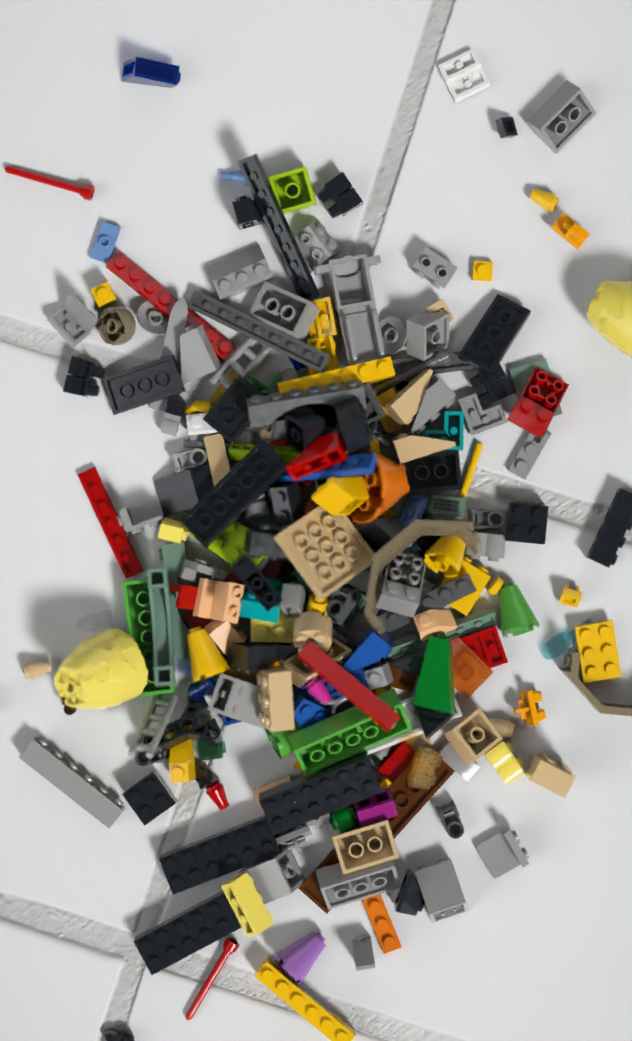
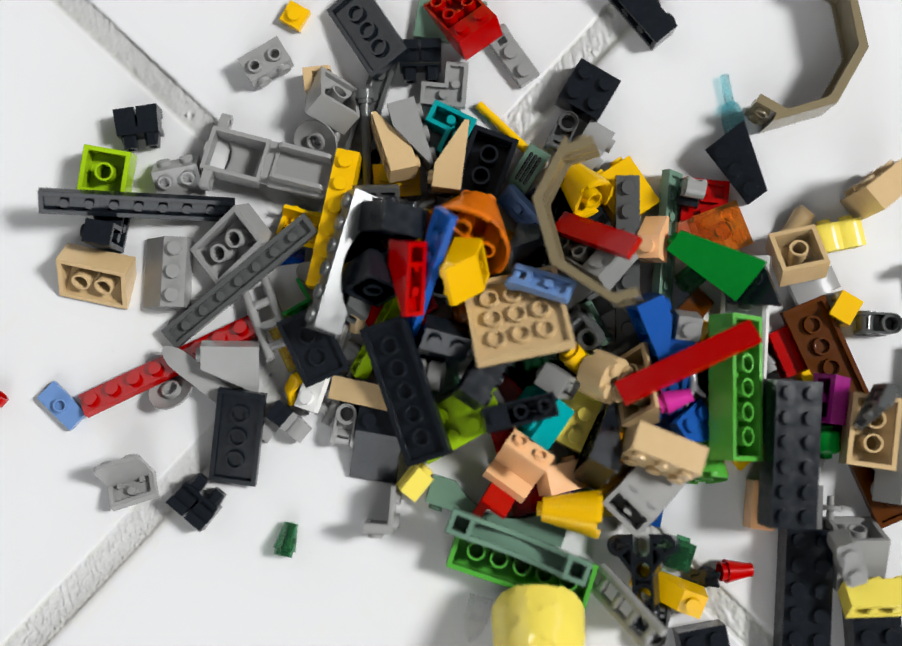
camera: 65 degrees left, 5 degrees down
red tile [78,467,144,579] -> none
yellow brick [90,281,118,309] -> none
dark tan cylinder [99,307,136,345] -> none
light grey bracket [179,559,227,584] -> none
clear blue cone [188,676,216,700] -> none
medium blue cone [221,170,249,187] -> none
yellow plate [309,297,339,339] -> none
clear yellow slope [406,744,443,790] -> none
yellow tile [486,576,504,595] -> none
bright green cone [499,582,540,638] -> none
light orange hips [513,690,546,725] -> none
yellow tile [558,583,582,608] -> none
yellow plate [574,620,622,683] -> none
none -> tan slope [56,243,136,310]
none -> clear green cone [273,521,298,558]
none -> medium blue plate [504,263,577,305]
none -> red tile [555,211,643,260]
none -> light grey leg [675,176,707,209]
none -> black wedge [705,120,768,205]
none -> light grey brick [827,527,868,588]
none -> yellow panel [829,290,863,327]
none -> dark grey wing [852,382,898,430]

